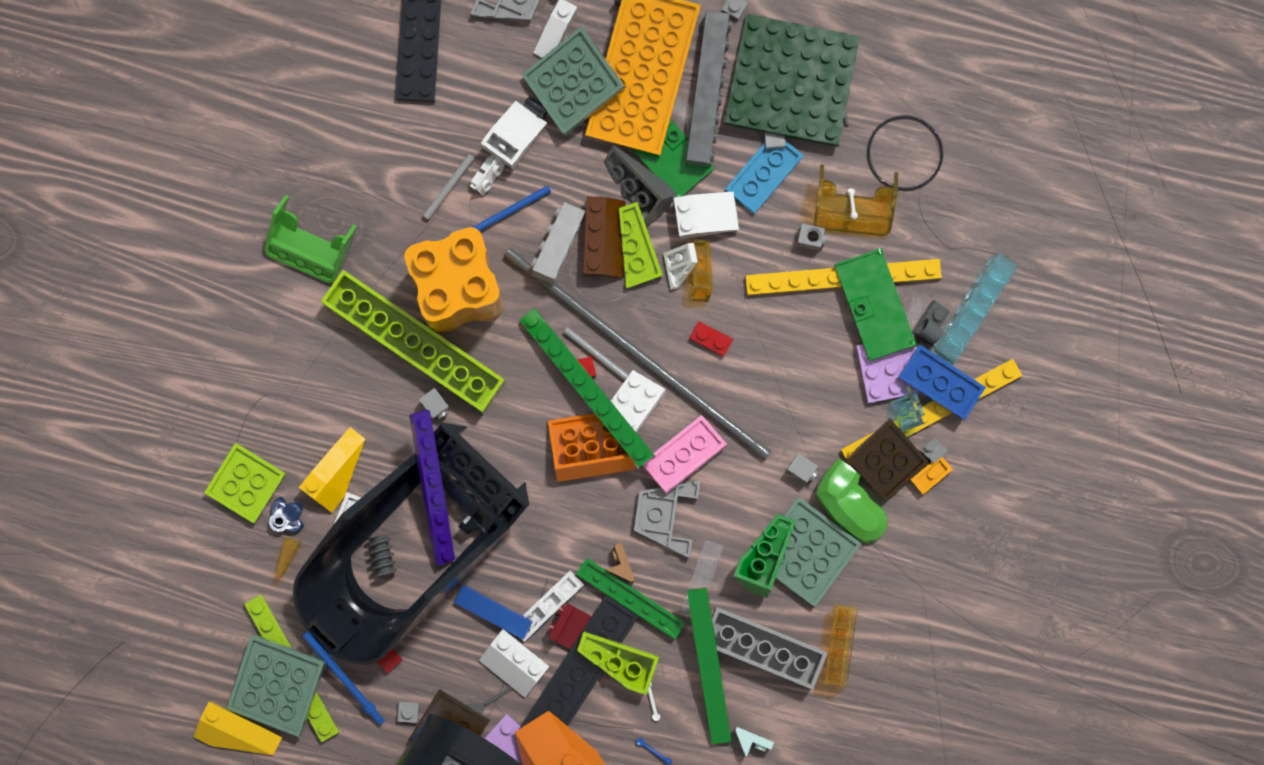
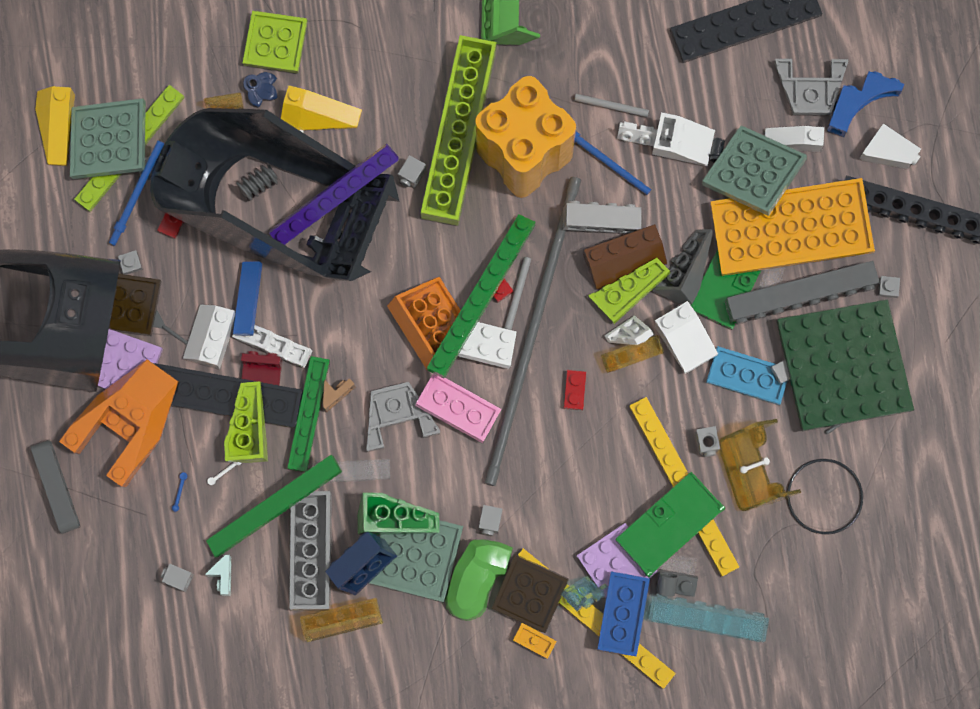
camera: 70 degrees right, 5 degrees down
light grey plate [920,438,948,464] -> none
none -> dark blue brick [325,531,397,596]

